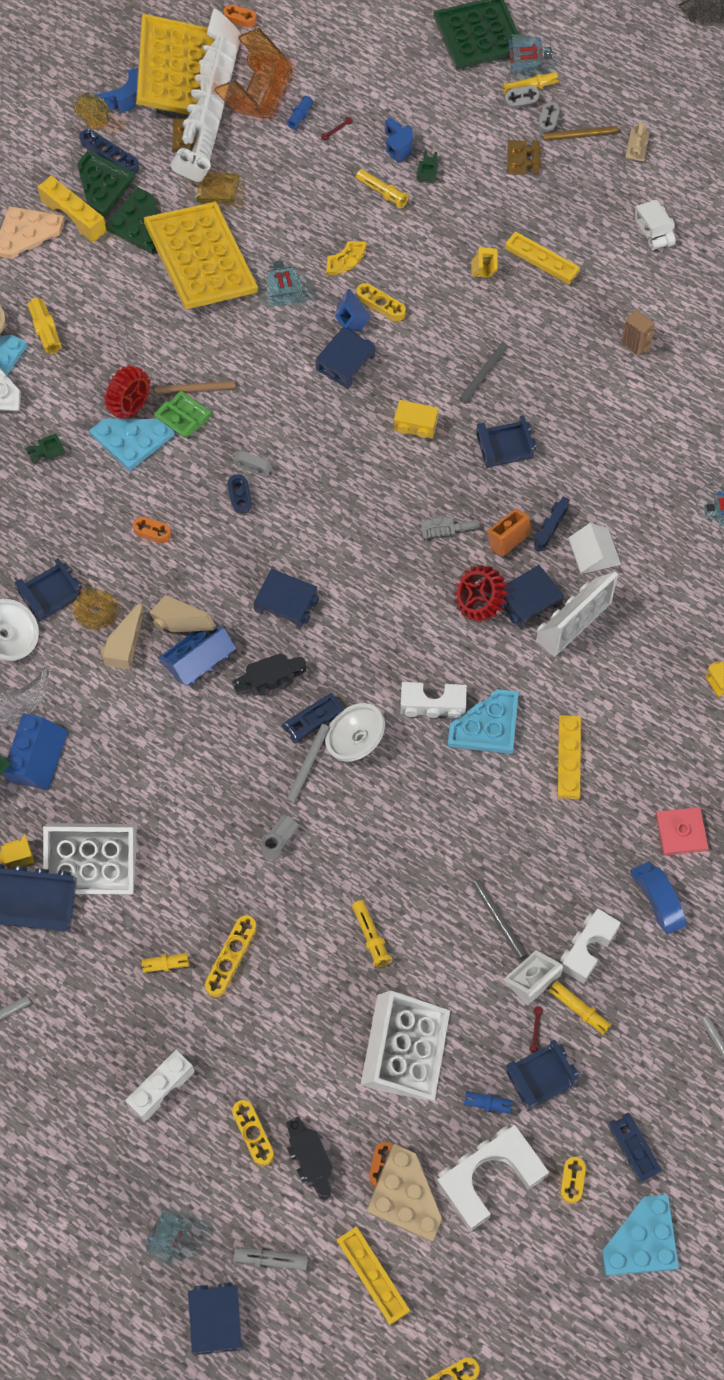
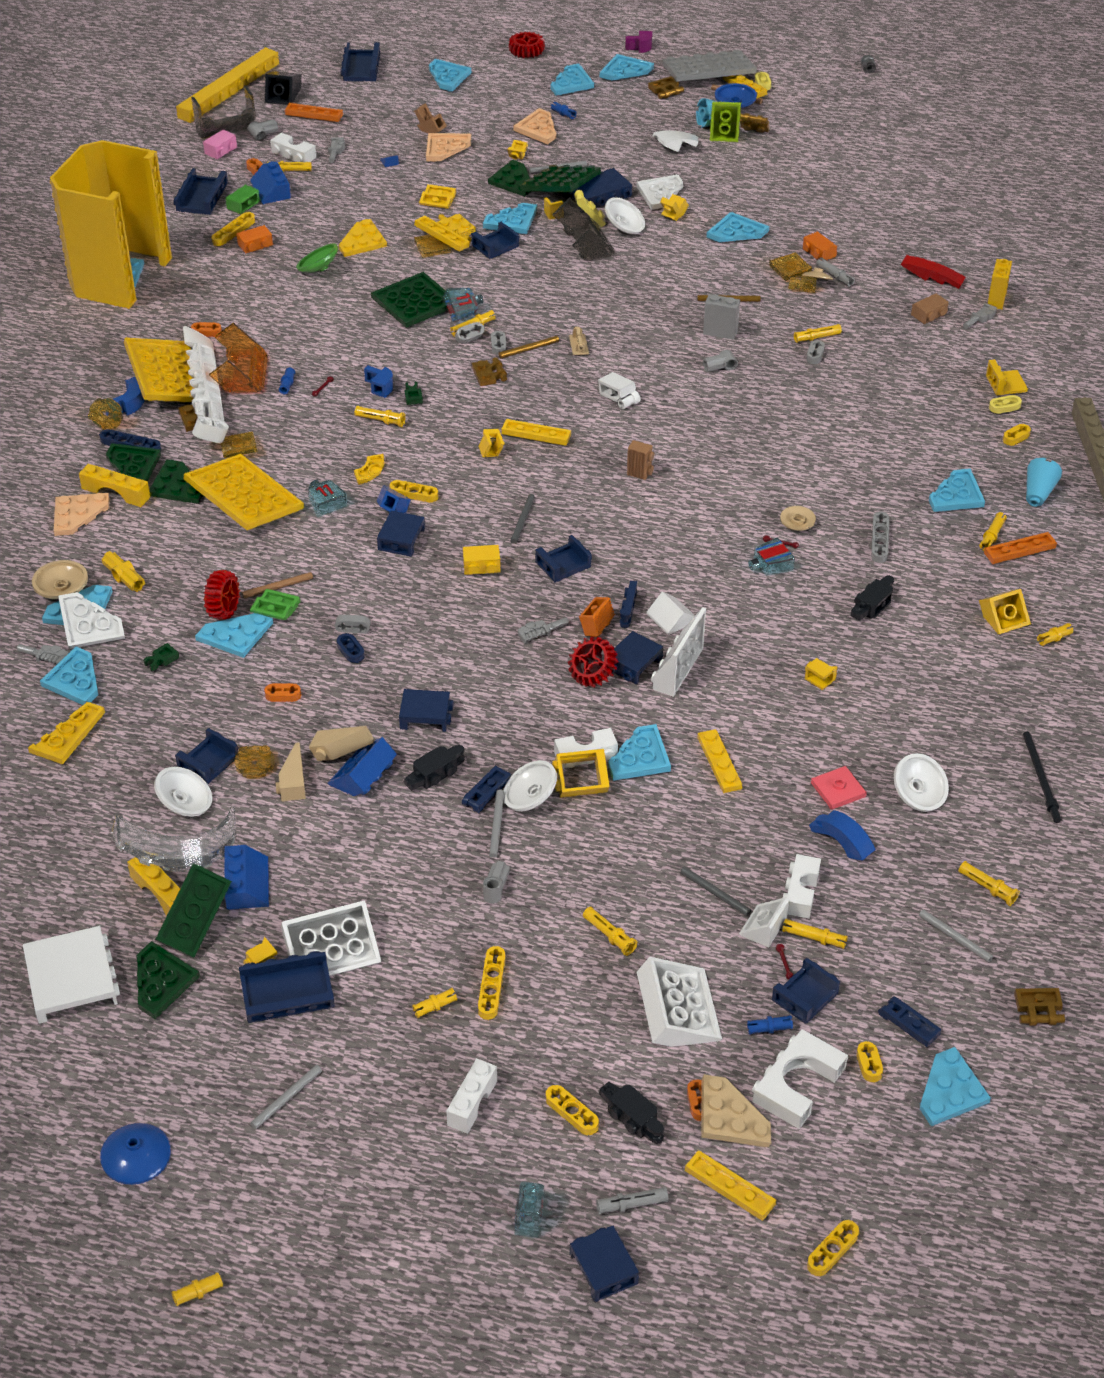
camera: 20 degrees left, 20 degrees down
none -> yellow window [552,749,610,798]

